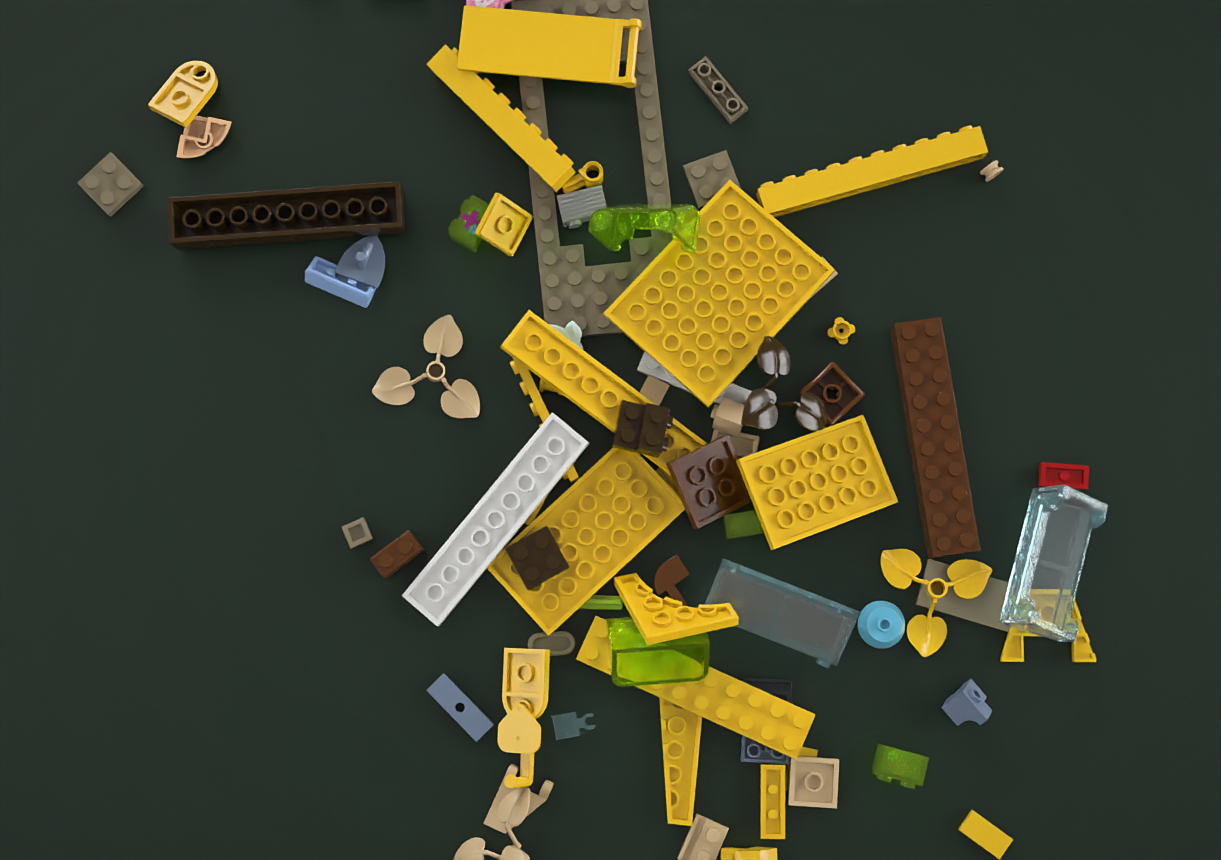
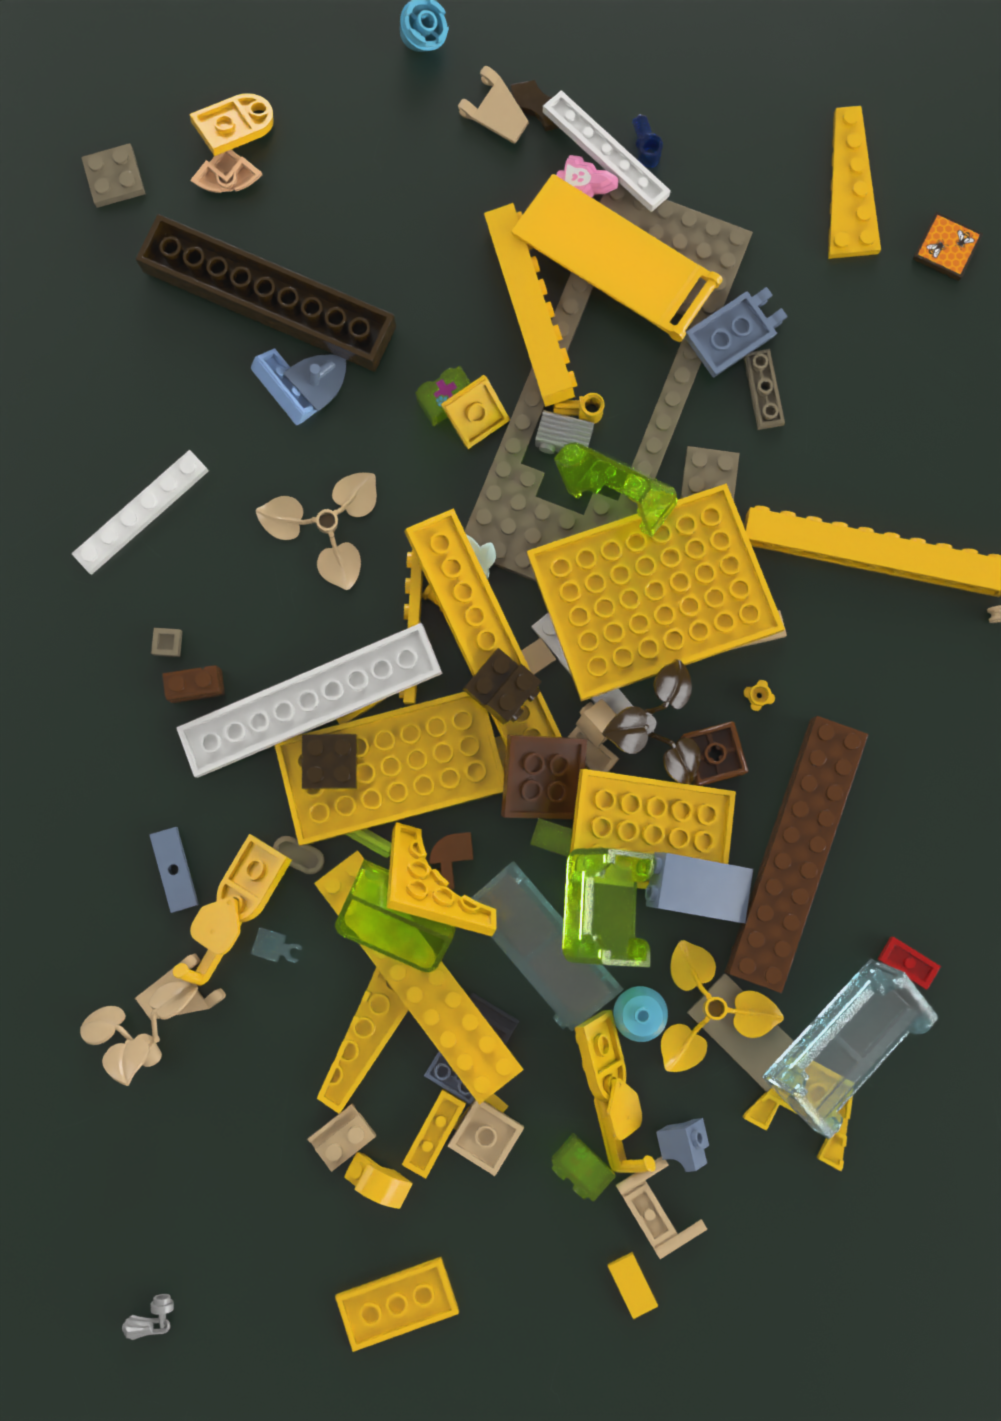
camera: 25 degrees right, 0 degrees up
none -> white plate [72,450,208,575]
none -> clear neon green windscreen [563,848,655,967]
none -> yellow plate [575,1010,656,1173]
none -> tan plate [616,1156,707,1259]
none -> sand blue panel [645,852,753,923]
none -> sand blue tile [685,287,788,378]

